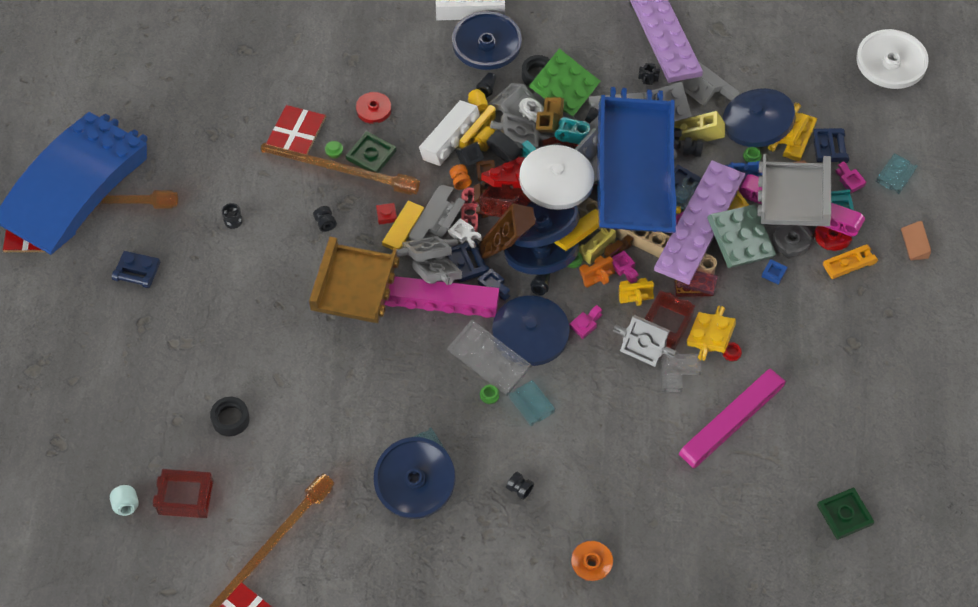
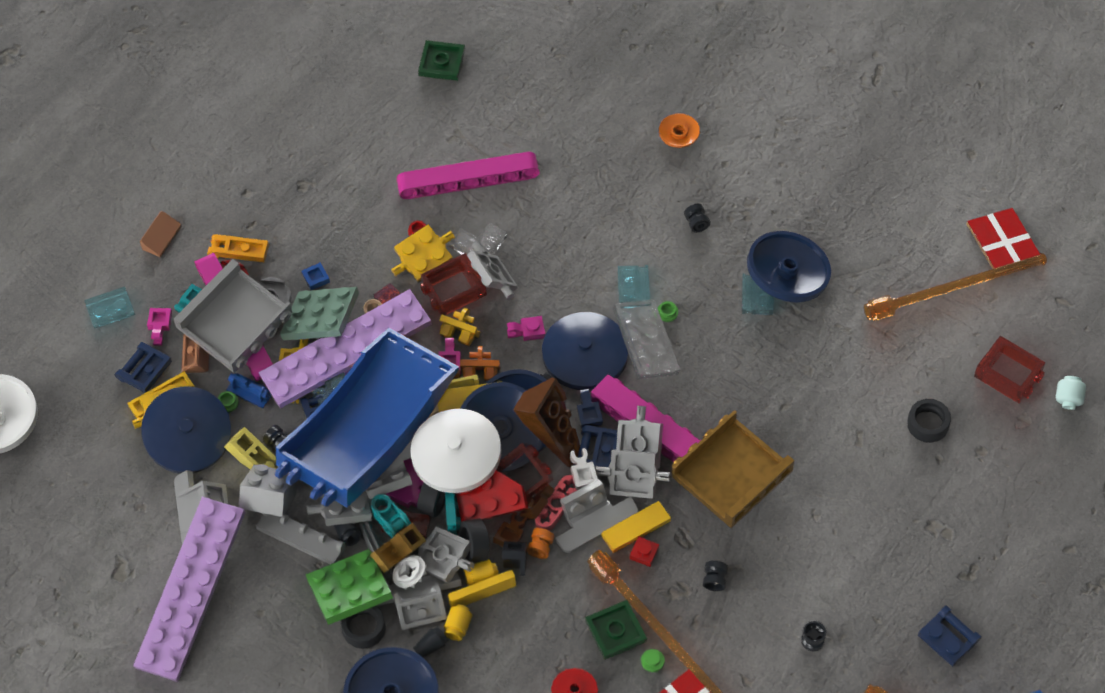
camera: 145 degrees left, 0 degrees up
white brick [419,100,480,166] -> none
black gear [638,63,660,85] -> none

